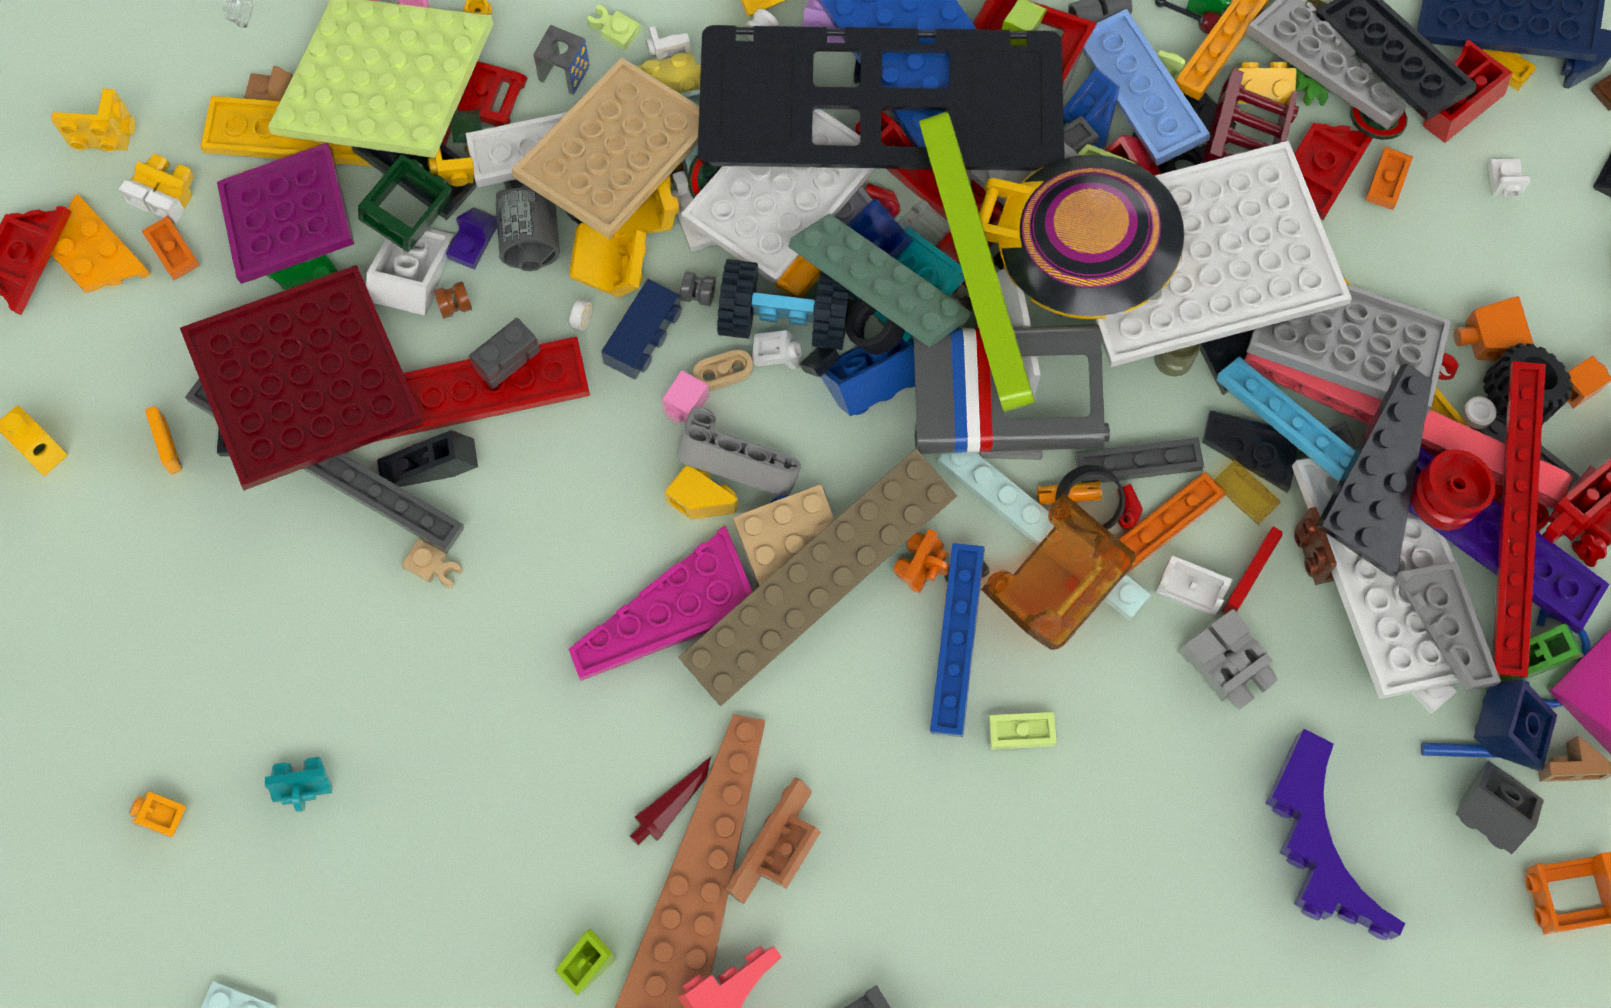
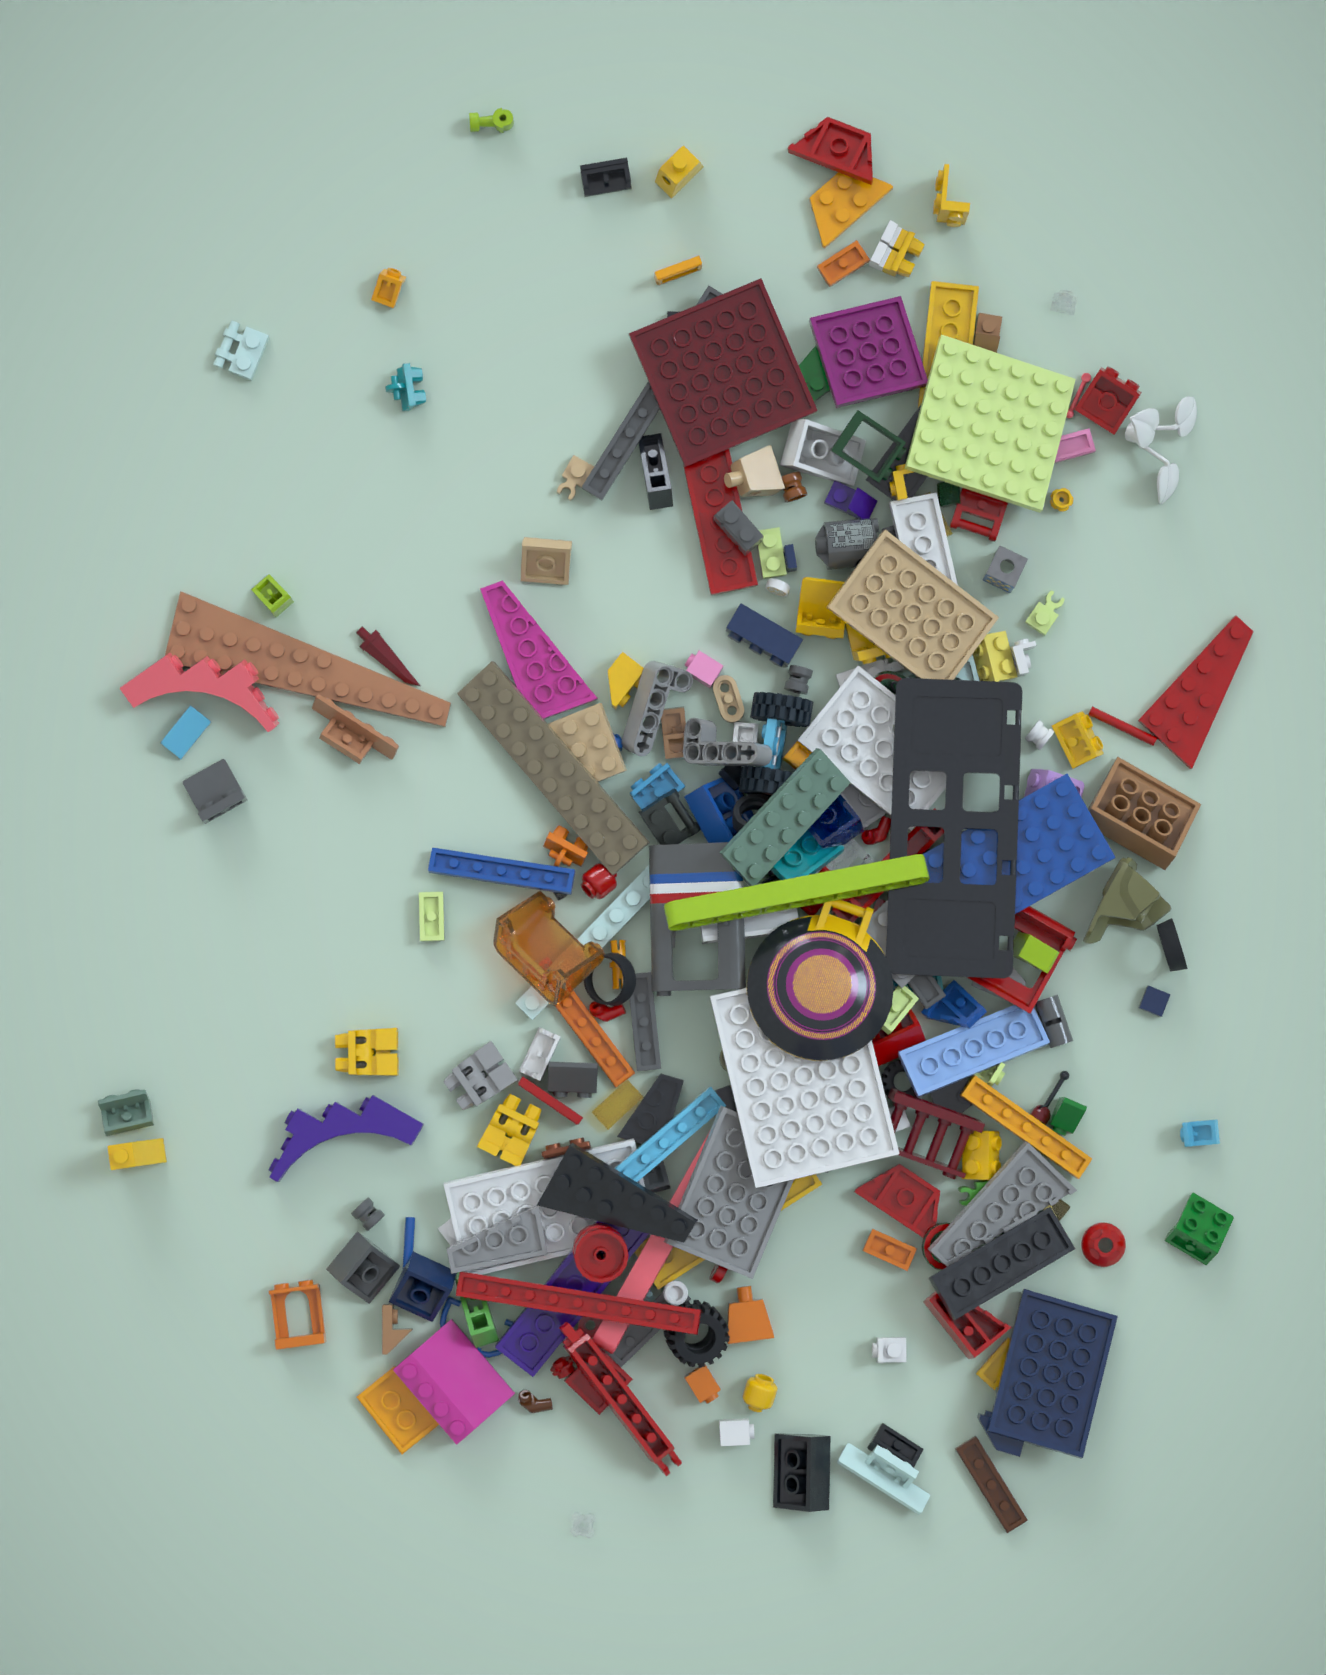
camera: 85 degrees right, 15 degrees up
none -> yellow hips [335,1028,399,1076]
none -> dark grey wheel [351,1197,385,1232]
none -> yellow hips [477,1094,542,1166]
none -> tan bracket [521,537,572,585]
none -> dark grey slope [548,1062,598,1098]
none -> black hinge [580,157,632,197]
none -> red head [581,863,617,899]
none -> dark azure bracket [630,763,685,810]
none -> pearl dark grey plate [638,789,701,845]
none -> medium nougat slope [661,707,686,759]
none -> light grey beam [683,718,772,766]
none -> tan torso [724,445,785,497]
none -> yellow head [742,1374,778,1412]
none -> yellowish green plate [757,527,787,579]
none -> dark blue tile [783,544,797,572]

